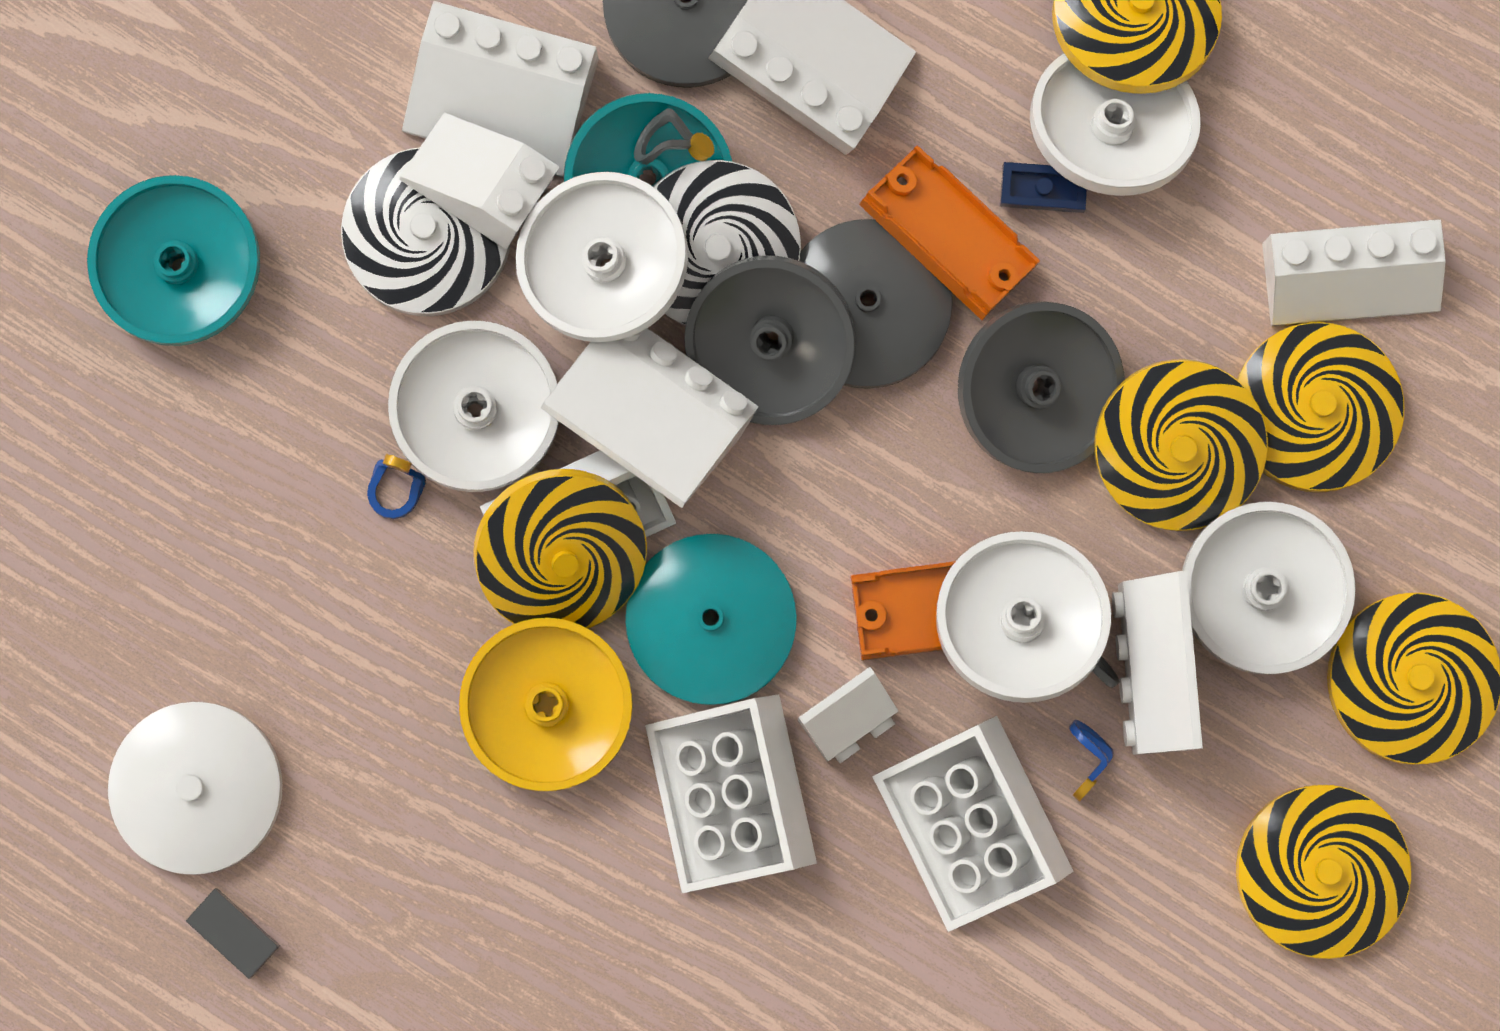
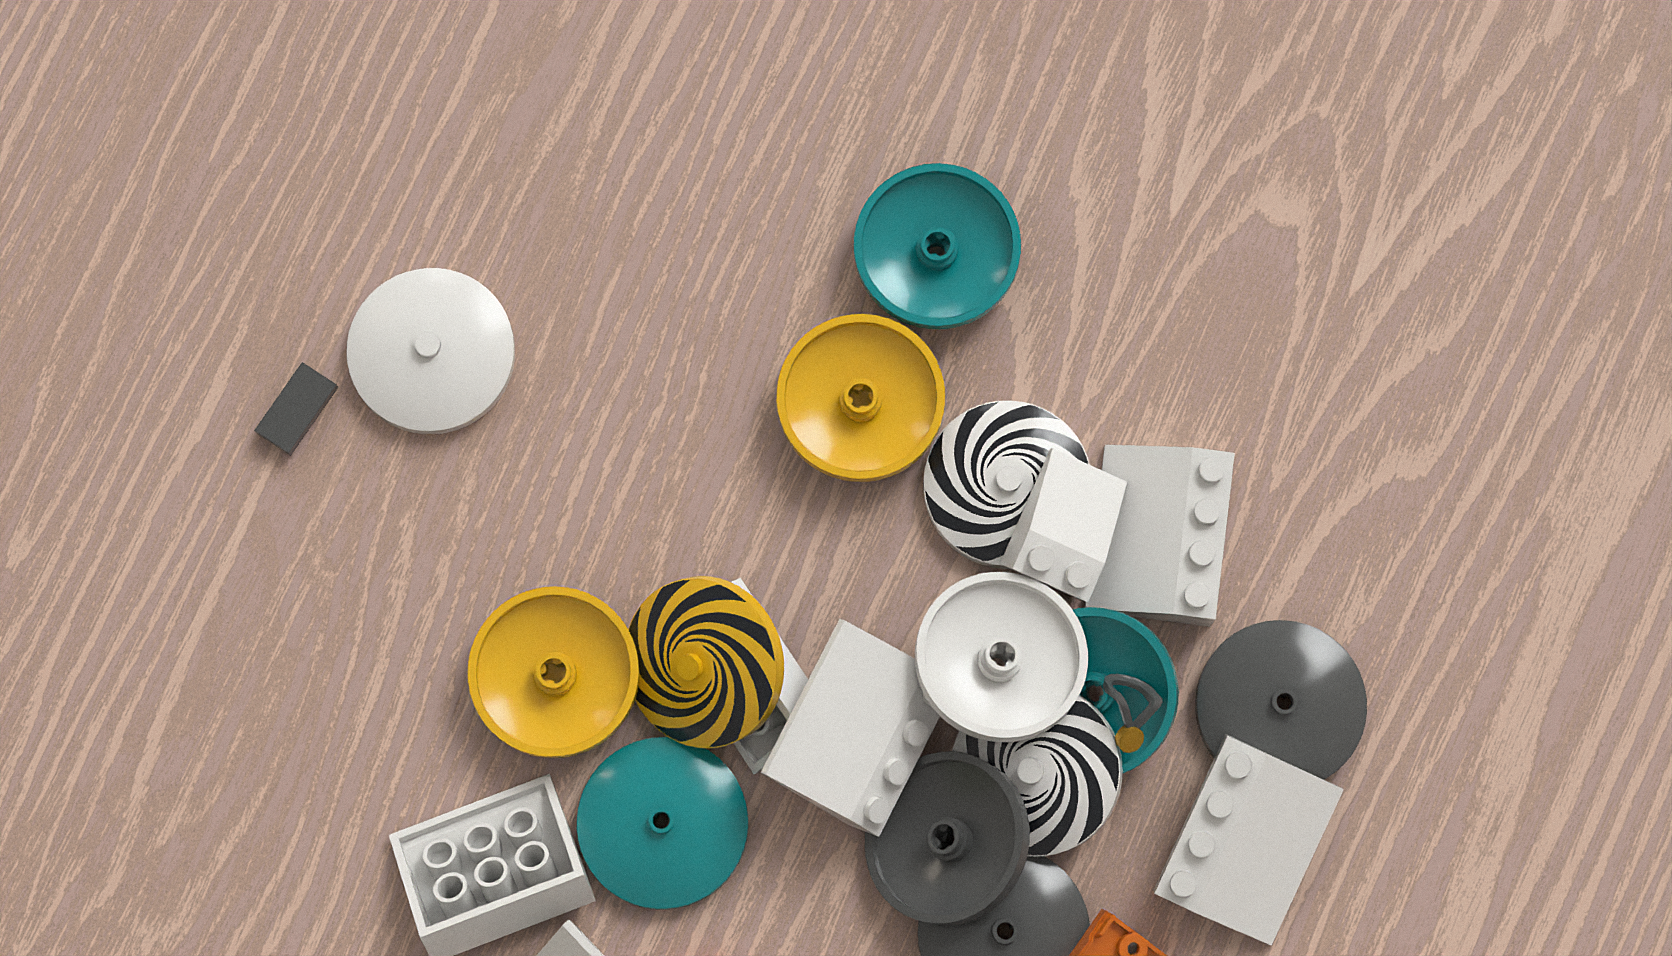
camera: 80 degrees right, 5 degrees down
blue piece [367,454,426,519] -> none
white dish [388,321,559,492] -> none
none -> yellow dish [776,314,945,482]

